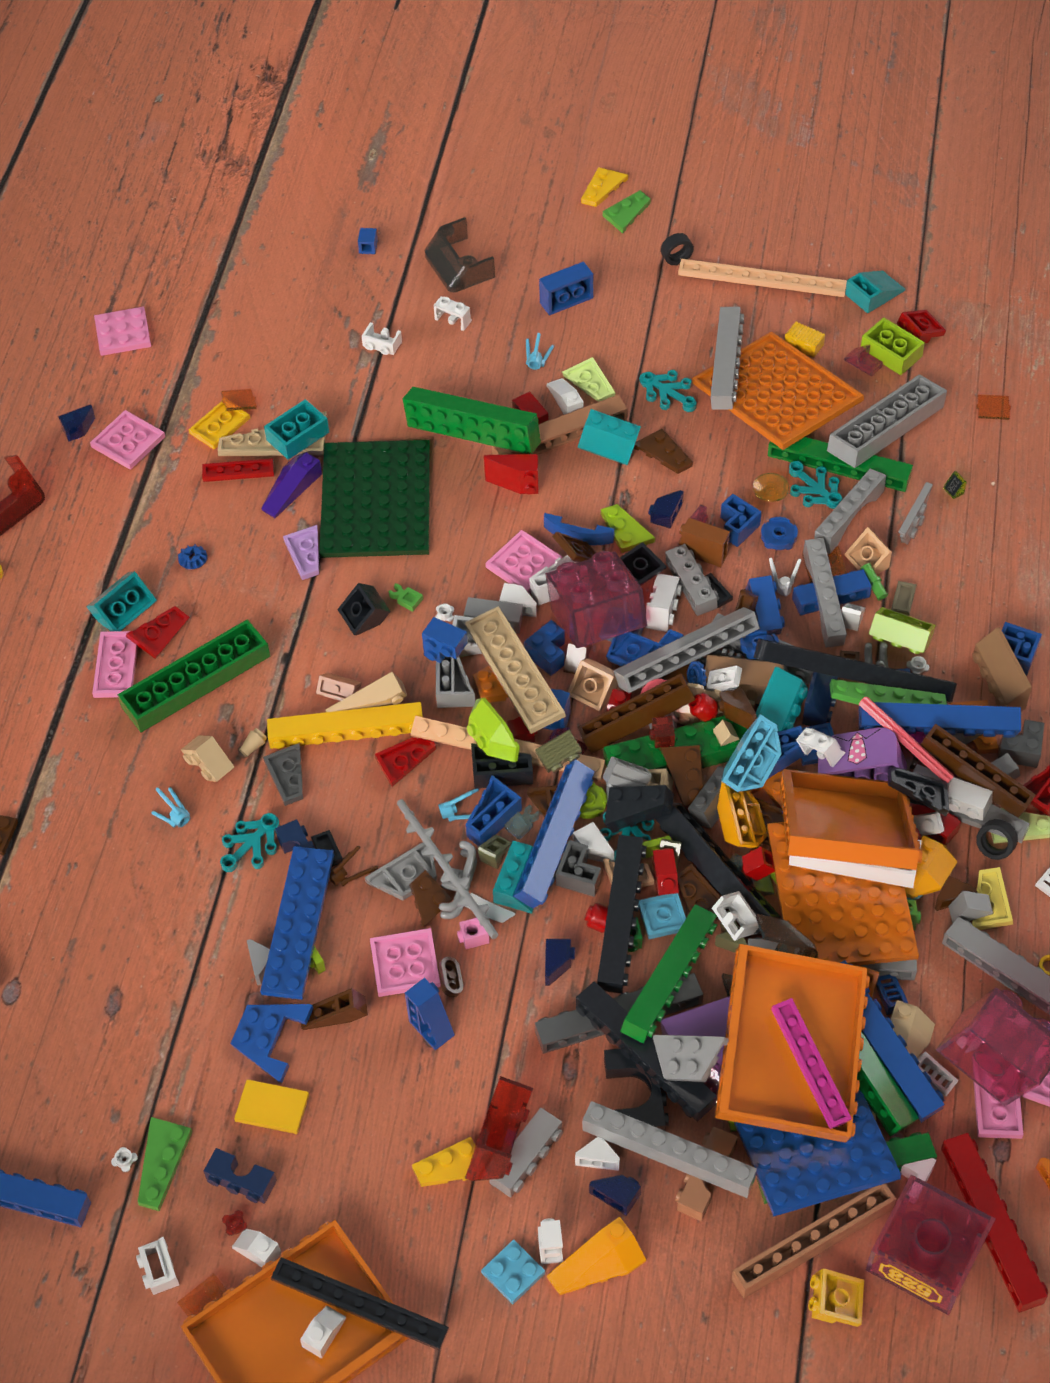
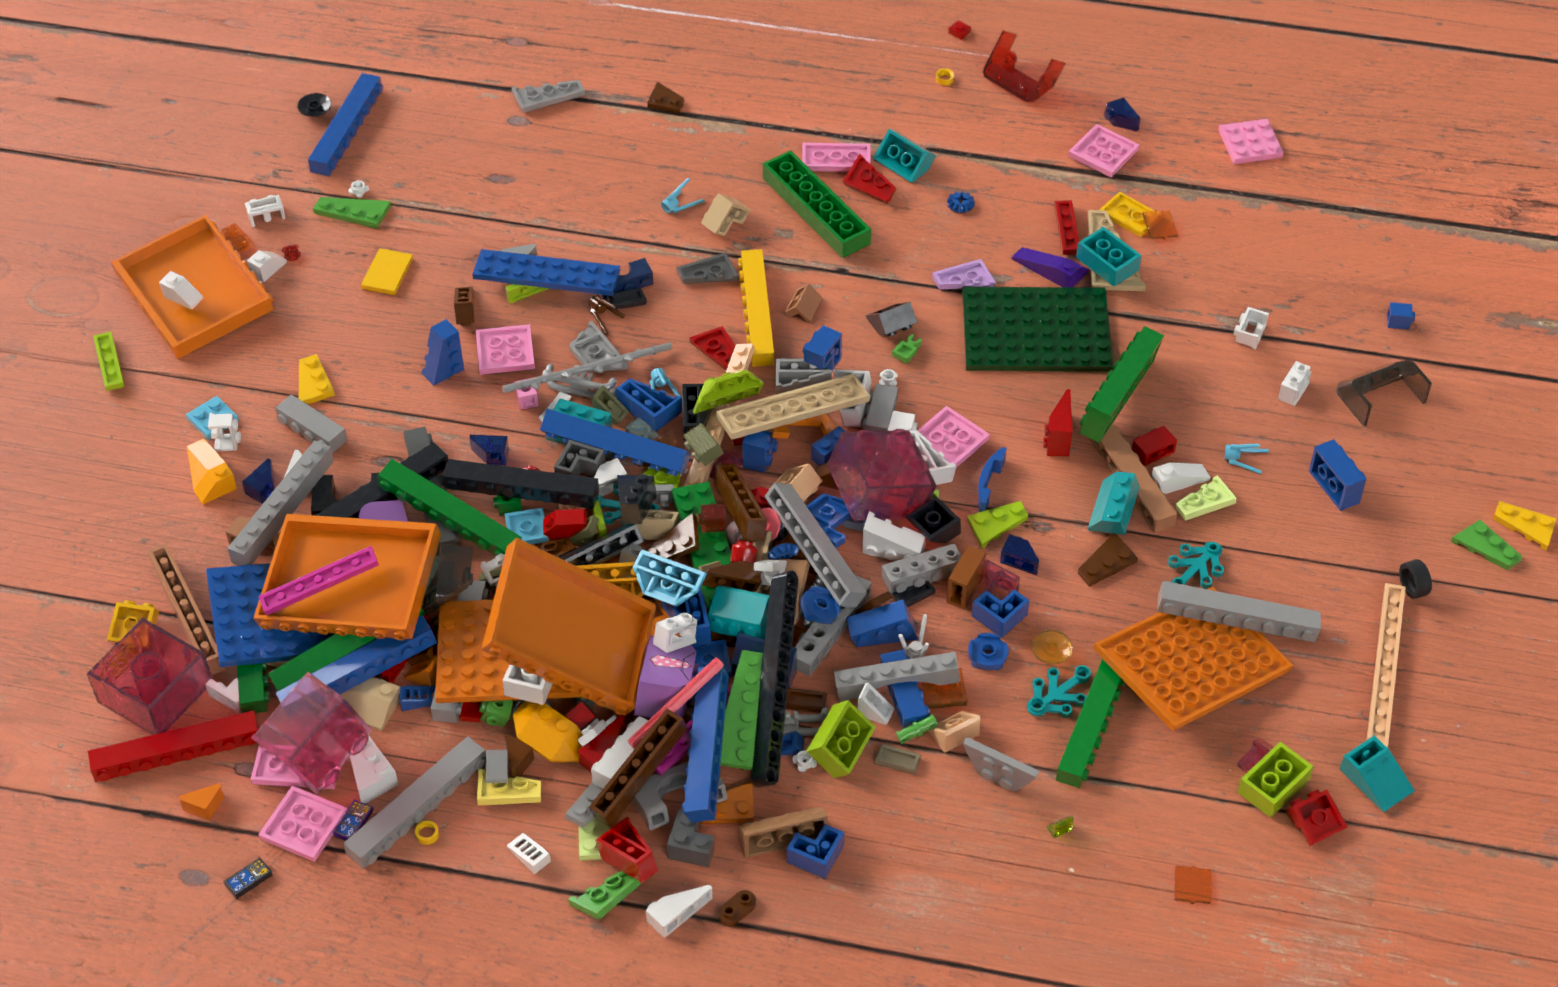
camera: 90 degrees right, 5 degrees down
dark blue arch [203,1148,277,1204] -> none
teal plant [220,813,279,872] -> none
blue wing [230,1004,313,1083] -> none
tan cone [239,728,267,757] -> none
black tile [271,1257,449,1351] -> none
tan wedge [325,672,407,712] -> none
reddish brown wing [409,870,453,927] -> none
reddish brown plate [438,957,464,997] -> none
clear red windscreen [465,1076,533,1181] -> none
reddish brown tile [552,532,607,569] -> none
light grey brick [603,756,651,787] -> none
light grey wing [653,1035,729,1082] -> none
yellow brick [785,321,825,357] -> none
light grey arch [814,469,886,554] -> none
light grey brick [827,374,947,468] -> none
black wing [888,766,949,816] -> none
black tyre [976,819,1018,860] -> none

